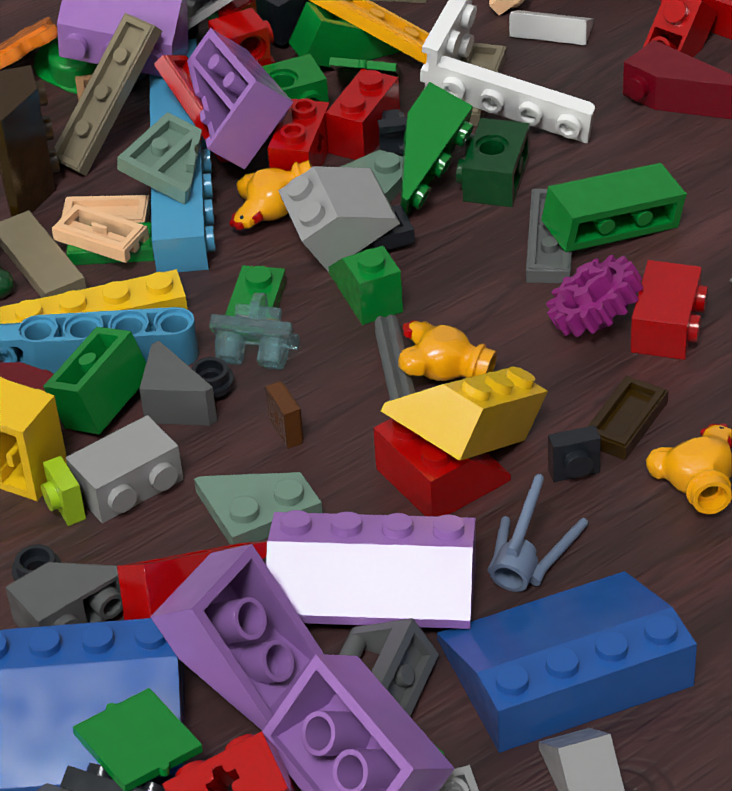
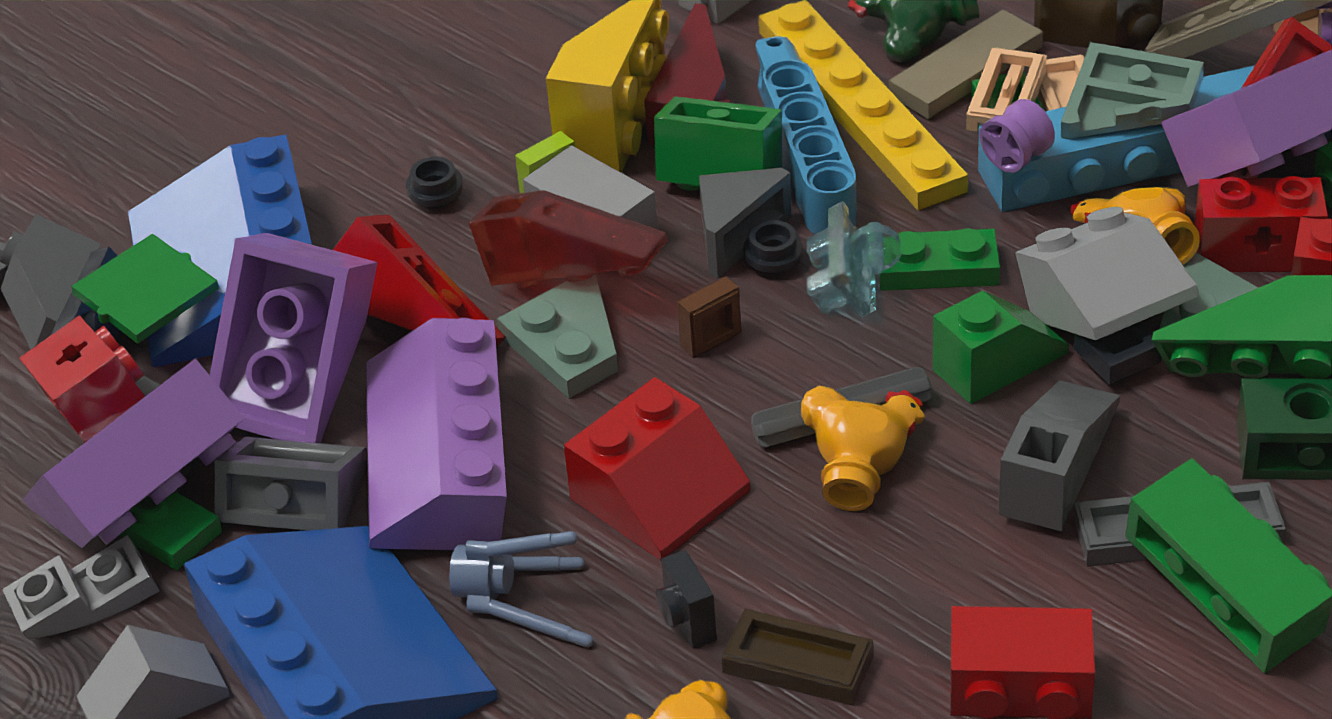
camera: 80 degrees right, 0 degrees up
dark grey slope [5,562,123,628] -> none
yellow slope [381,366,548,461] -> none
magenta gear [546,255,643,337] -> none
none -> clear red slope [468,190,669,288]
none -> medium lavender wheel [979,99,1055,173]
none -> dark grey slope [999,380,1120,531]

